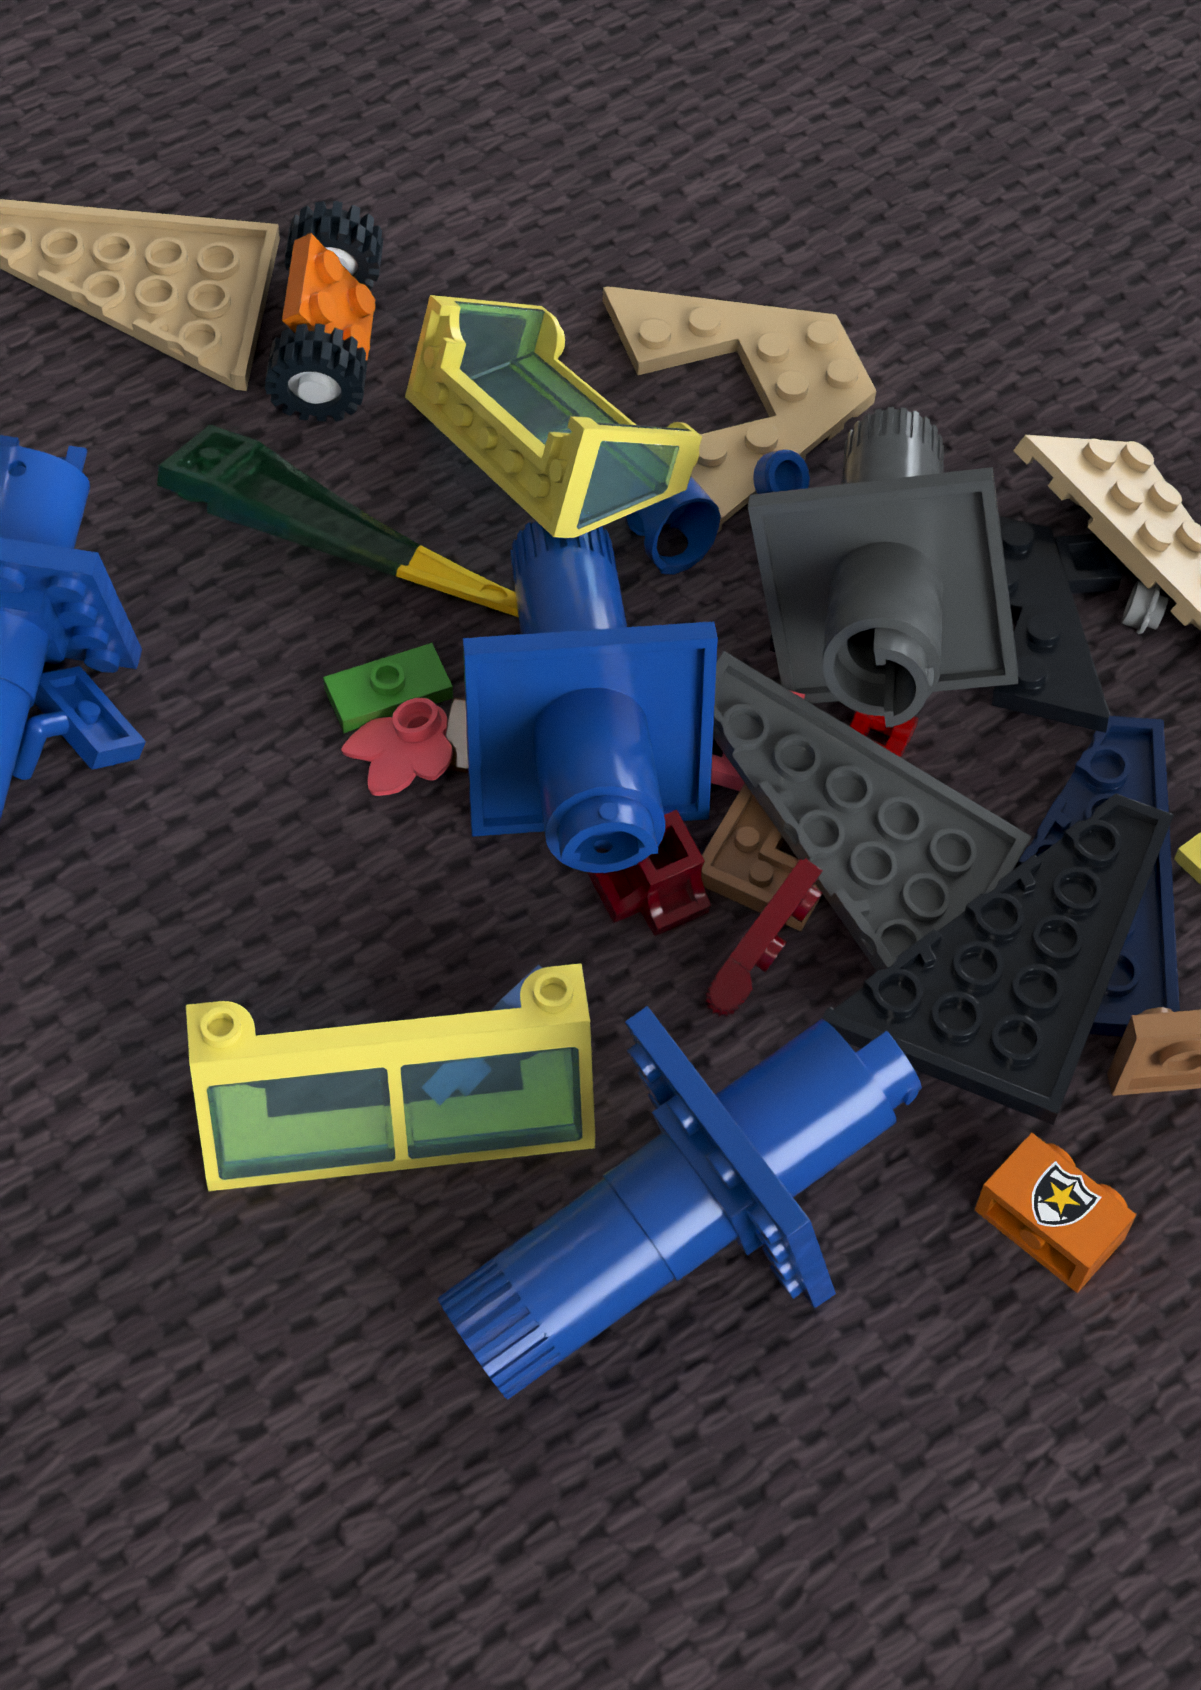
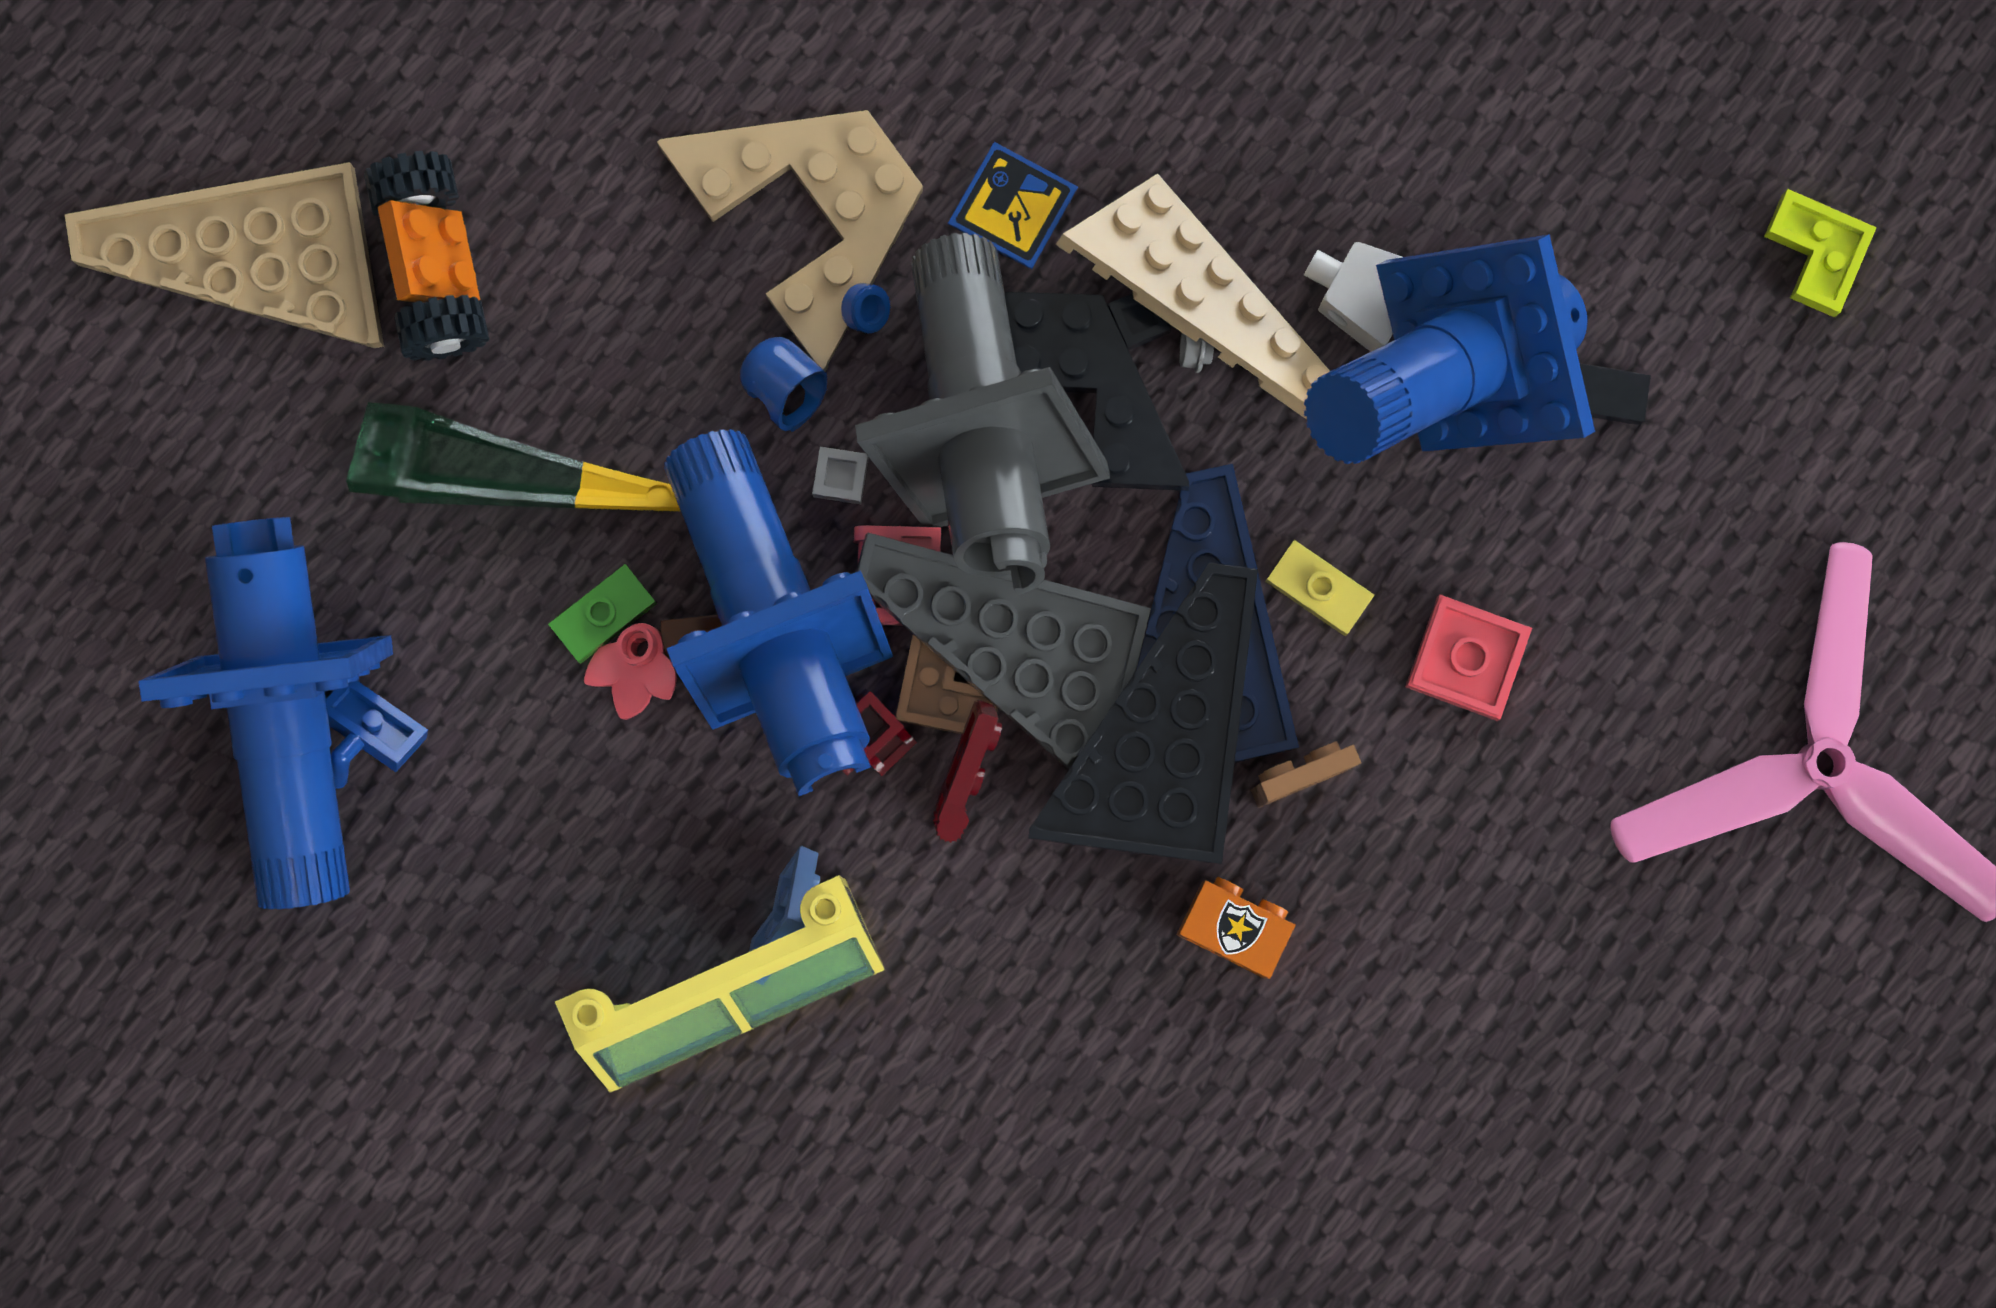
camera: 15 degrees left, 25 degrees up
windscreen [405,295,702,538] -> none
blue piece [437,1006,922,1400] -> none
none -> light grey plate [812,447,869,505]
none -> piece [948,142,1078,270]

